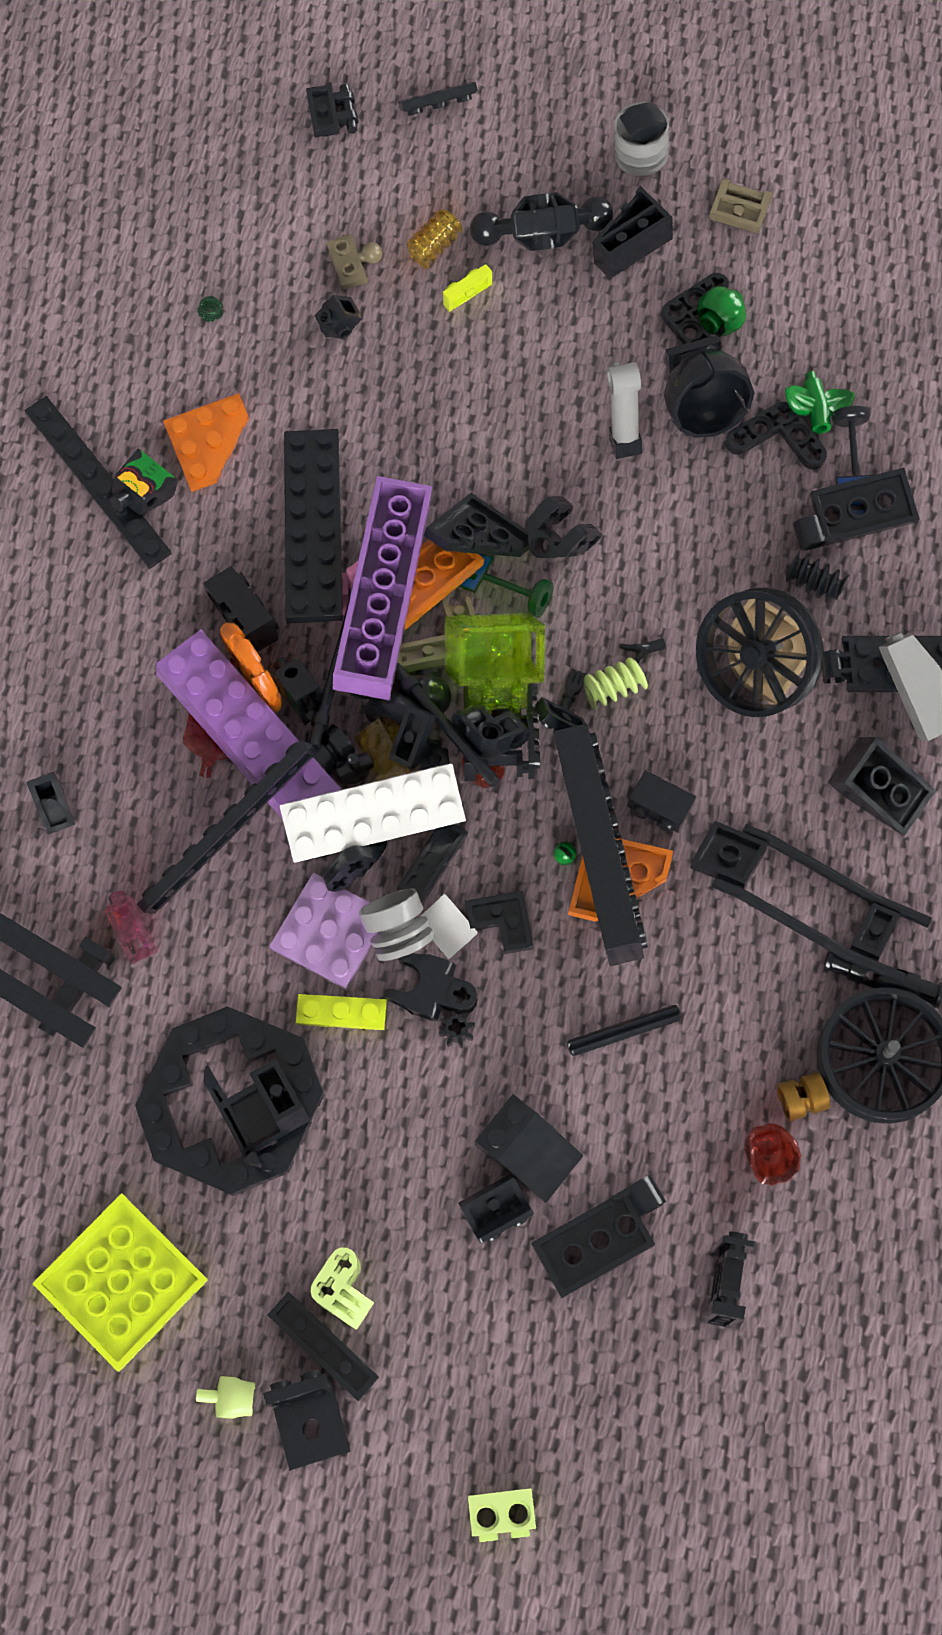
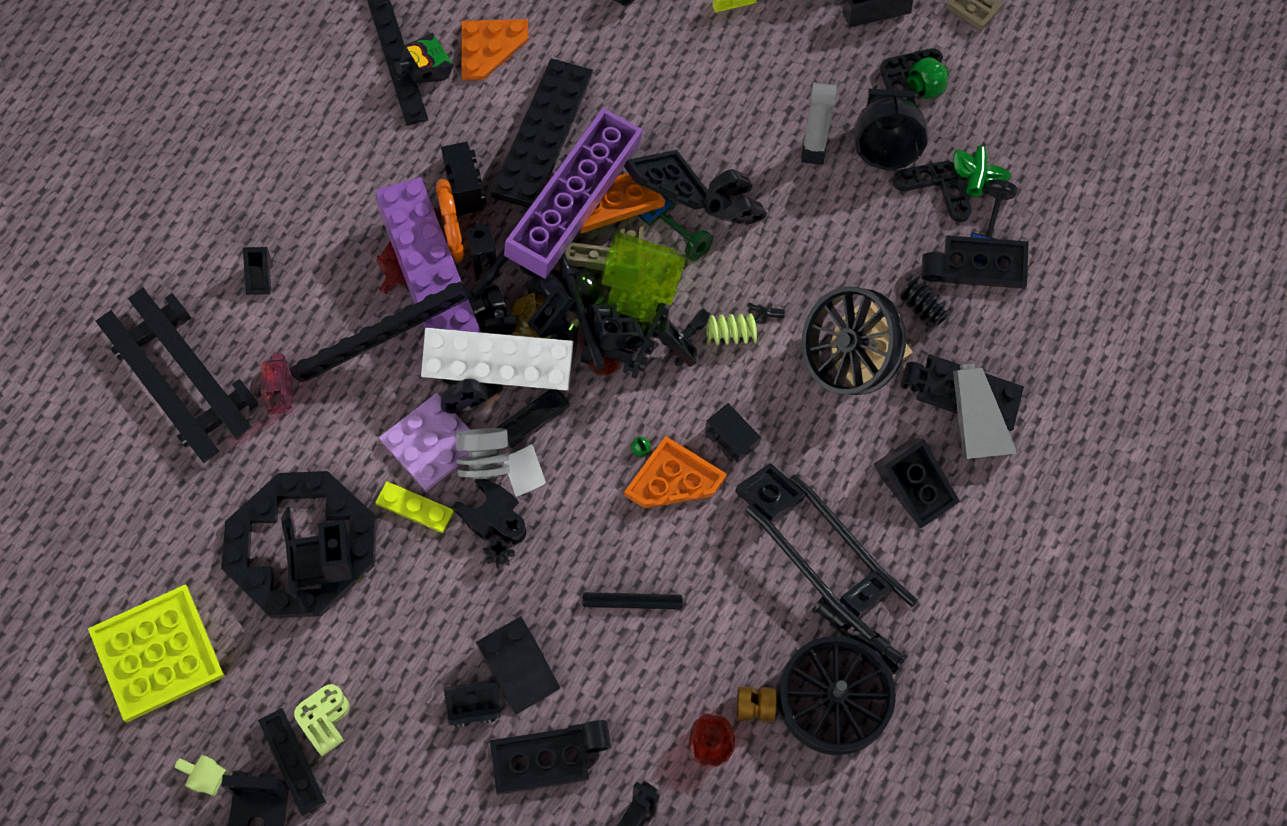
camera: 15 degrees right, 5 degrees down
black plate [465,891,534,954] -> none
black brick [553,723,648,966] -> none

